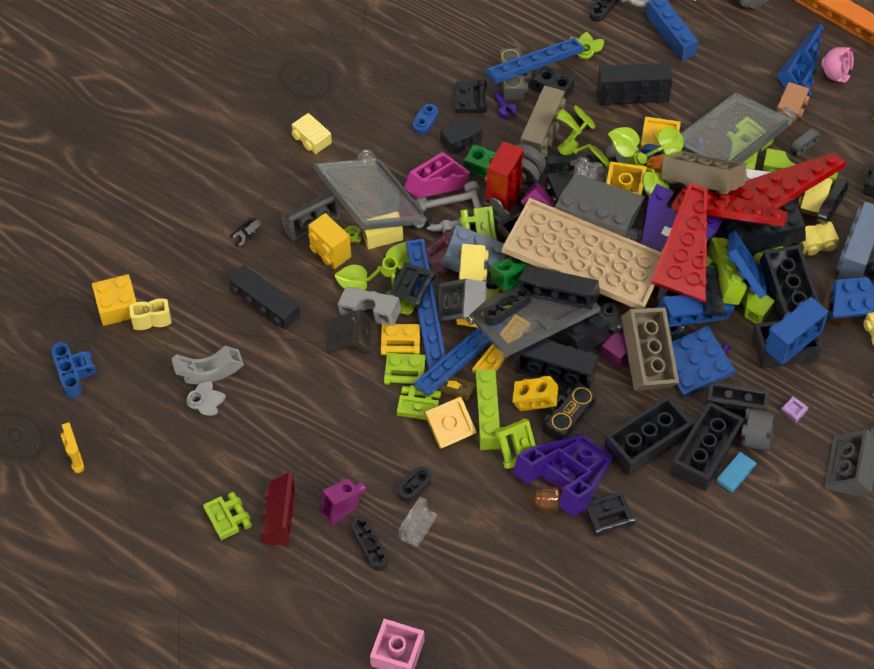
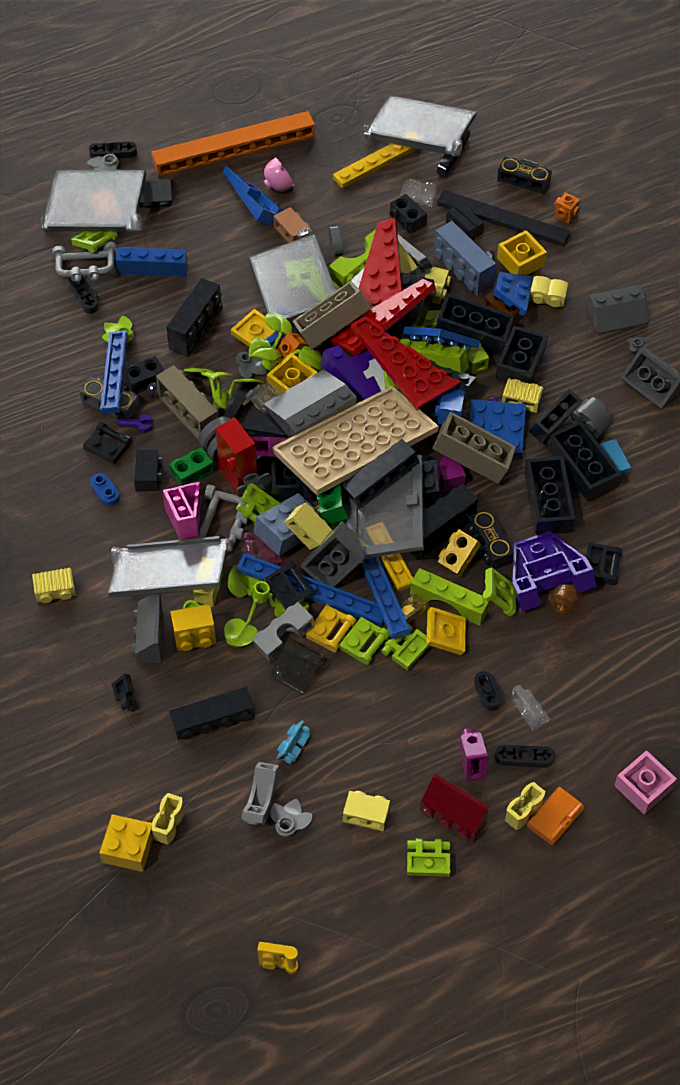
camera: 60 degrees left, 0 degrees up
blue beam [52,342,97,398] -> none
black beam [484,288,531,326] -> none
blue brick [765,297,829,365] -> none
lavender tile [780,396,809,423] -> none
none -> medium azure hinge [276,721,311,764]
none -> light yellow brick [343,791,390,832]
none -> light yellow brick [502,378,543,413]
none -> light yellow brick [505,782,545,830]
none -> orange piece [527,786,585,846]

